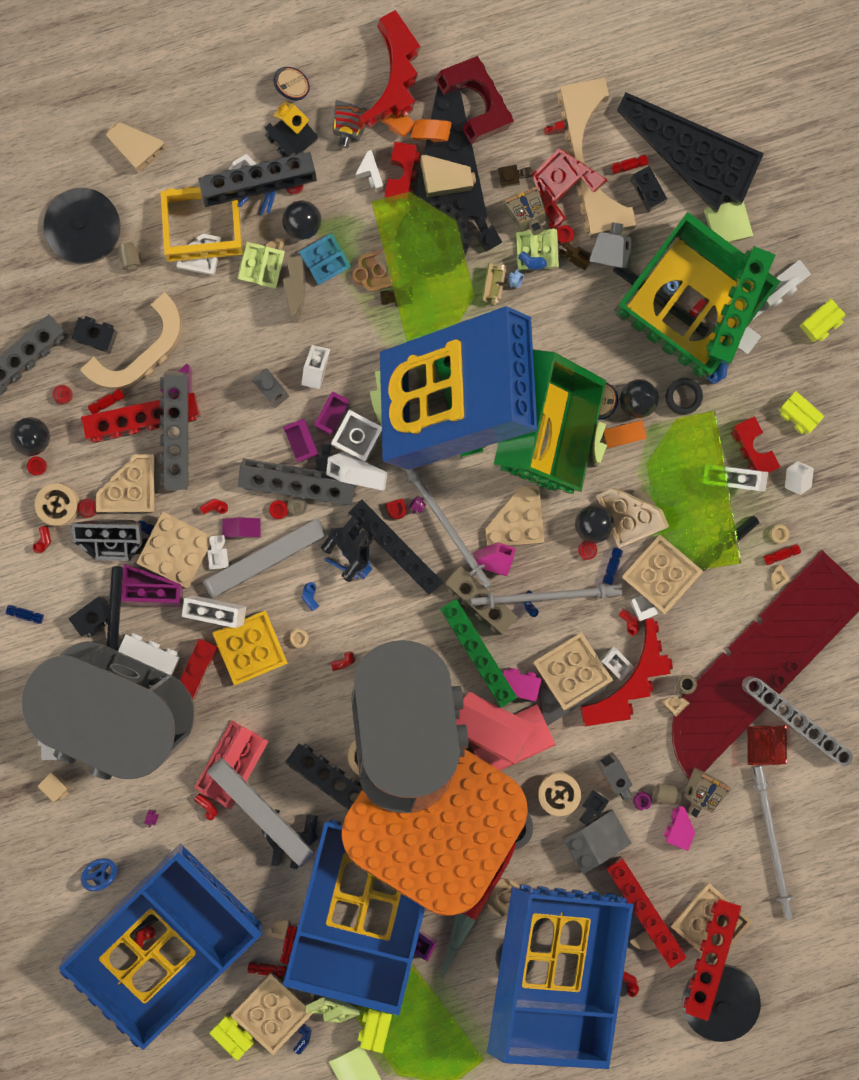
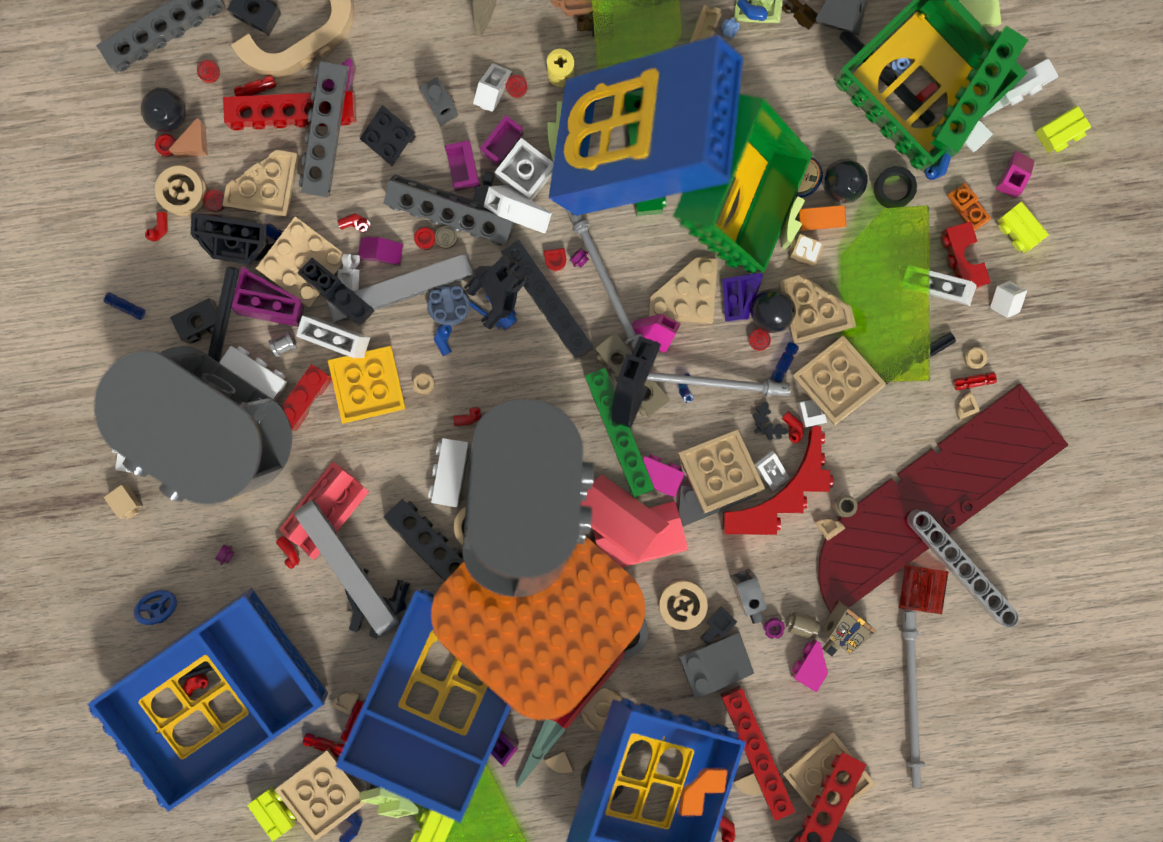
camera: 10 degrees right, 0 degrees up
none -> nougat slope [169,118,208,158]
none -> light grey bush [269,331,297,357]
none -> black slope [297,258,375,327]
none -> black hinge [360,105,416,166]
none -> sand blue dish [427,286,470,325]
none -> white brick [429,438,470,507]
none -> red tile [506,75,528,98]
none -> tan tile [544,750,573,774]
none -> light yellow piece [547,49,574,87]
none -> black slope [611,336,661,428]
none -> orange tile [678,768,727,815]
none -> dark purple wing [722,273,763,322]
none -> black animal [752,402,788,440]
none -> brick [788,234,824,267]
none -> orange slope [947,183,991,231]
none -> dark pink slope [995,150,1035,198]

